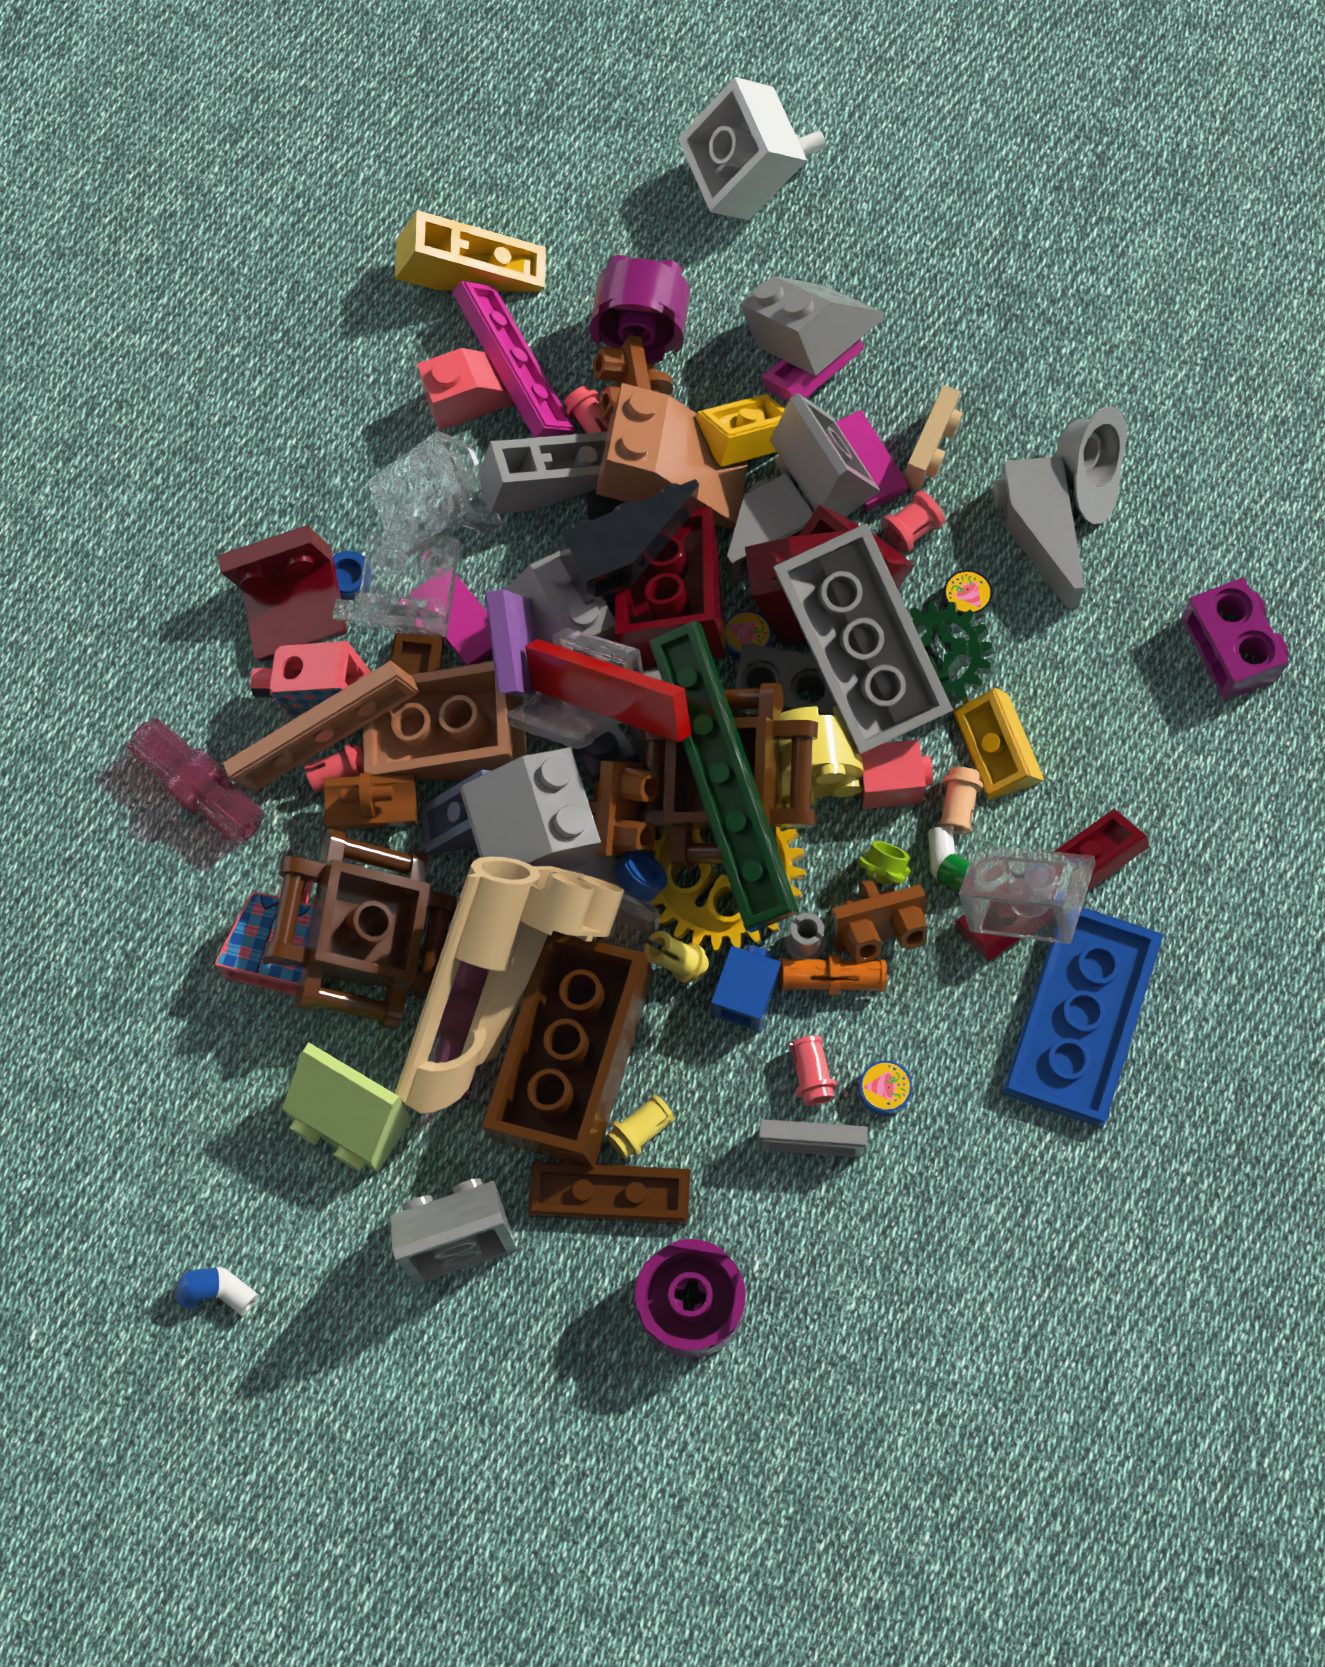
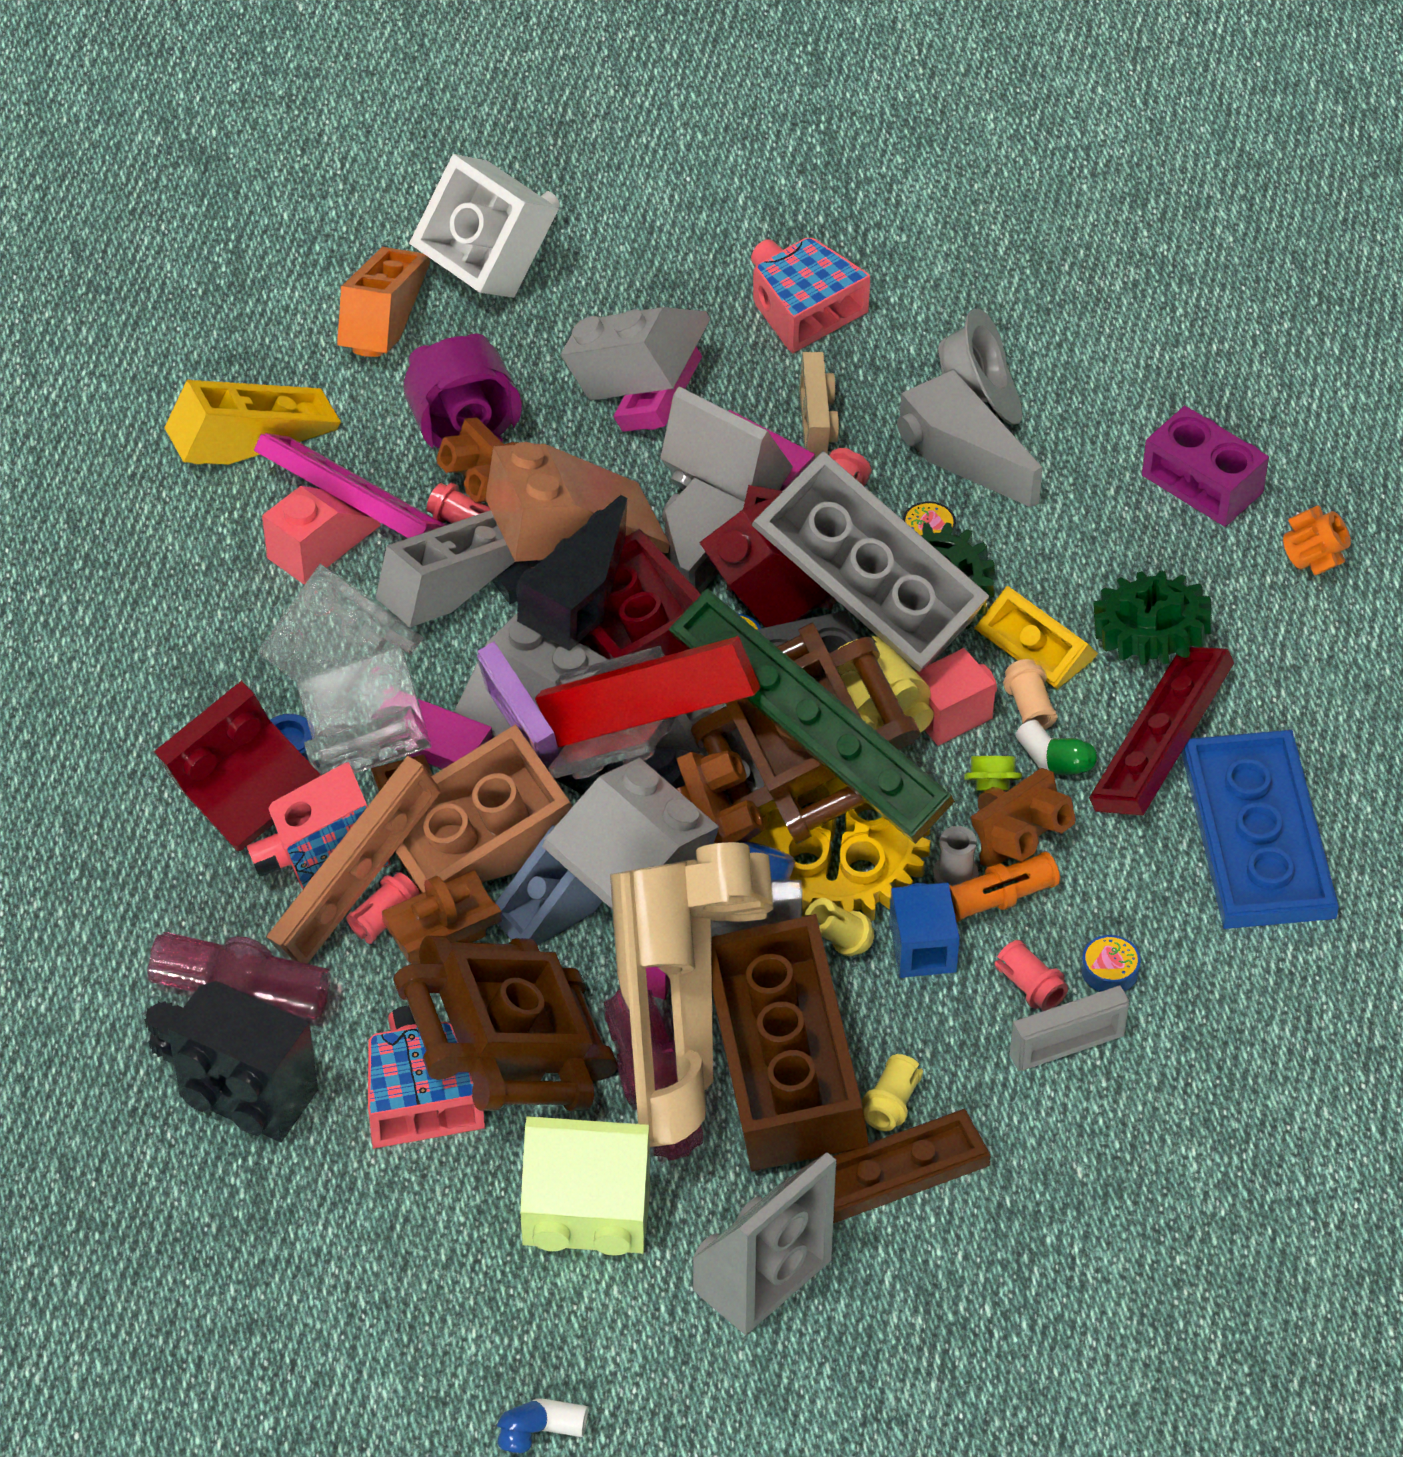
camera: 30 degrees left, 20 degrees down
magenta brick [635,1239,746,1358] -> none
yellow slope [696,394,785,467] -> none
clear slope [959,845,1096,944] -> none
none -> black hinge [144,981,318,1143]
none -> orange slope [337,247,430,357]
none -> coral torso [751,238,870,353]
none -> dark green gear [1093,571,1212,665]
none -> orange gear [1283,505,1351,576]

